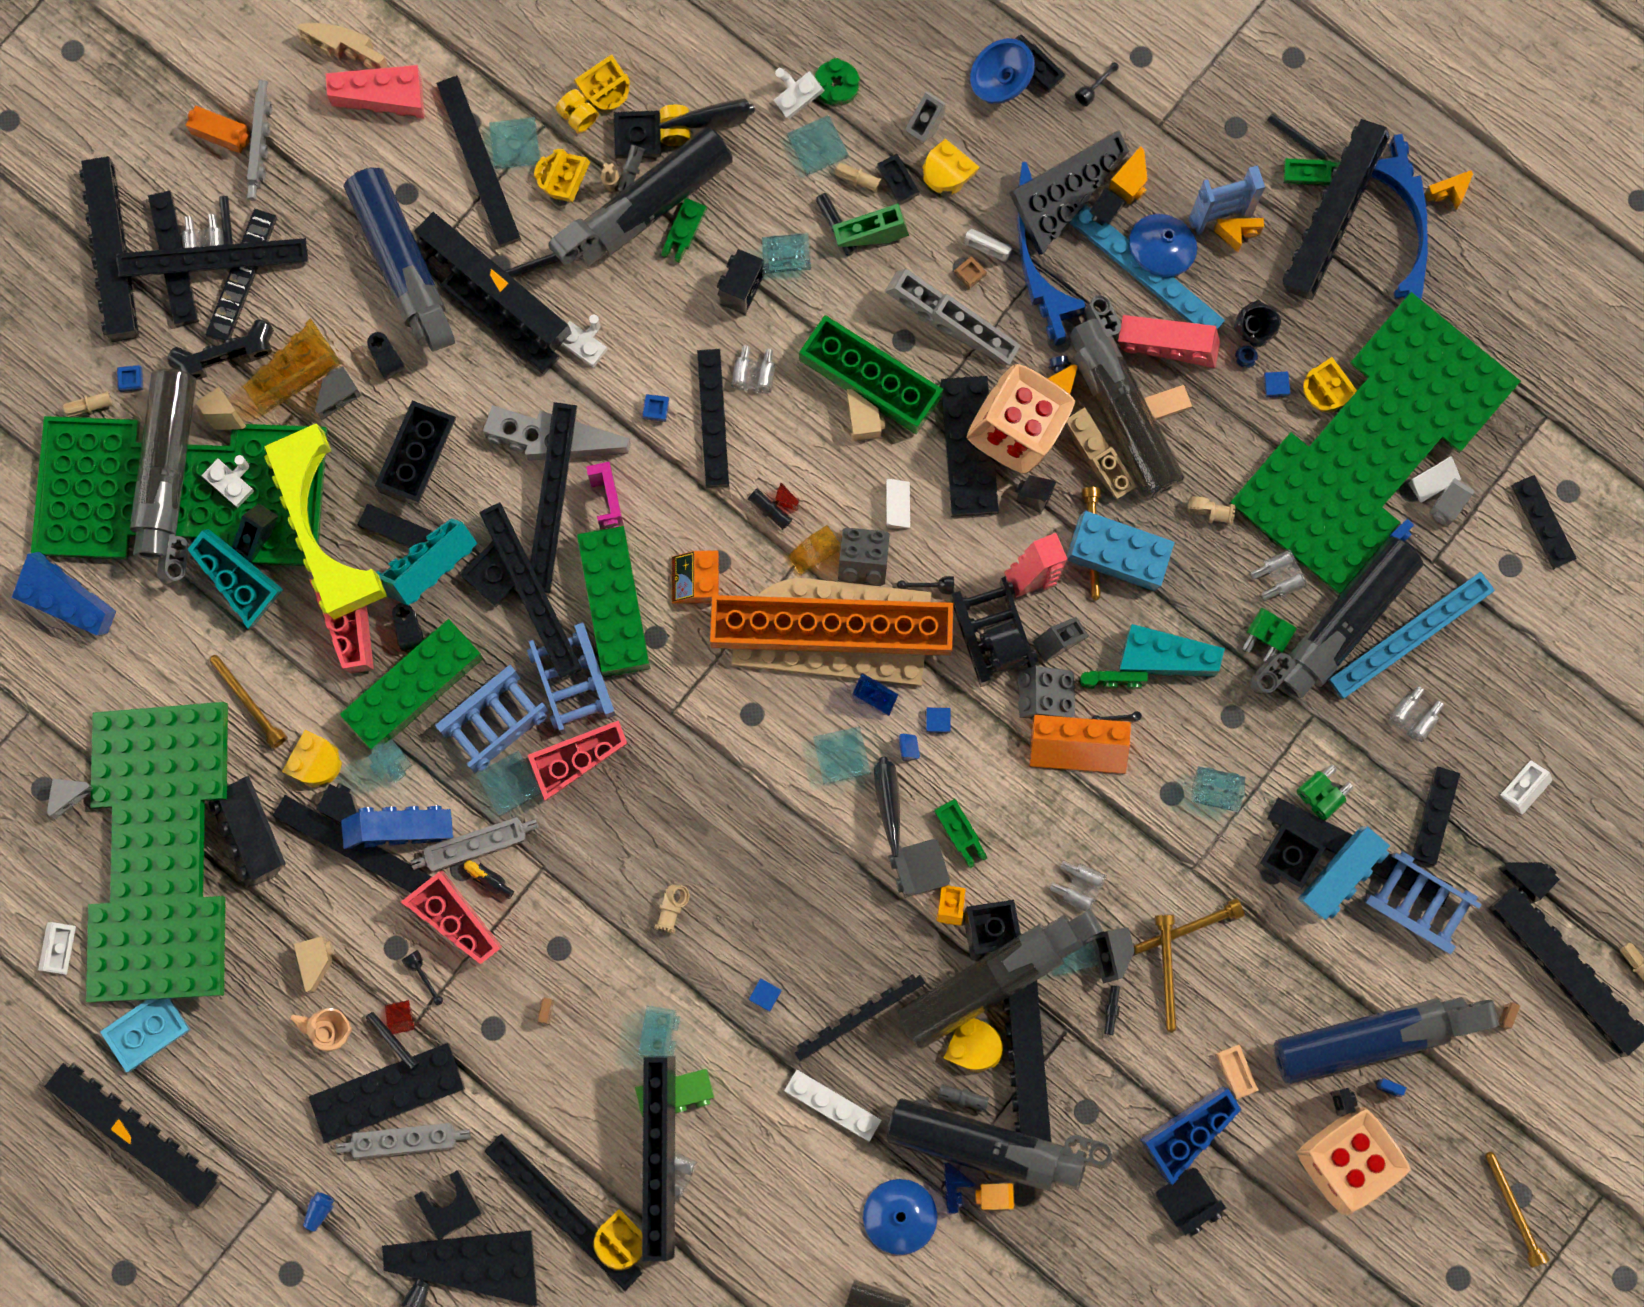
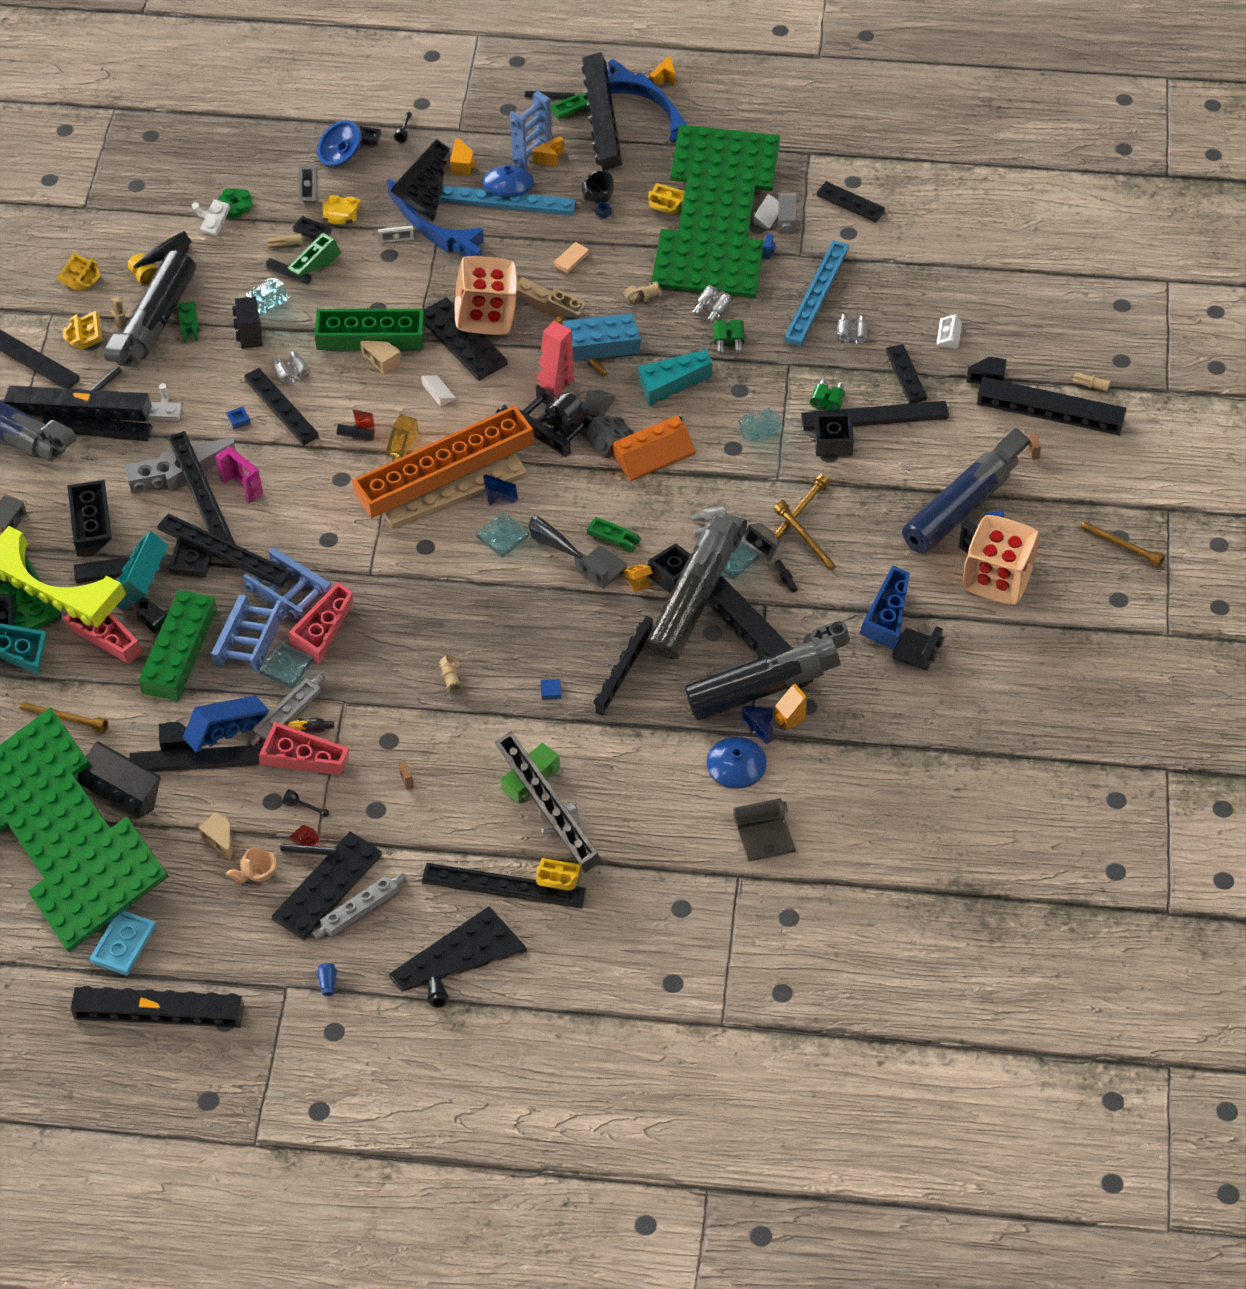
camera: 30 degrees left, 25 degrees down
white slope [38,922,76,975] -> none
yellow slope [282,730,342,788] -> none
black piece [367,332,406,380] -> none
clear light blue brick [368,739,413,783] -> none
black piece [414,1170,485,1240] -> none
clear light blue plate [489,117,540,169] -> none
yellow wheel [555,89,599,134] -> none
green brick [577,526,651,678] -> none
black plate [614,110,661,159] -> none
dark grey pin [617,144,645,191] -> none
clear light blue brick [638,1005,680,1057] -> none
slope [672,550,719,604] -> none
white plate [784,1070,881,1141] -> none
clear light blue plate [787,115,848,176] -> none
dark grey bracket [838,528,890,585] -> none
light grey brick [885,269,1021,366] -> none
blue slope [898,733,920,761] -> none
blue tile [926,707,951,733] -> none
yellow slope [943,1013,1004,1073] -> none
medium nougat tile [954,256,987,289] -> none
black slope [1015,475,1056,514] -> none
clear smoke piece [1069,295,1185,498] -> none
green hinge [1079,671,1148,689] -> none
black slope [1089,188,1127,226] -> none
coral wedge [1118,315,1220,368] -> none
light nougat tile [1216,1045,1259,1100] -> none
black piece [1250,537,1424,699] -> none
blue tile [1264,371,1290,397] -> none
dark azure brick [1297,826,1390,920] -> none
medium blue fence [1363,851,1482,955] -> none

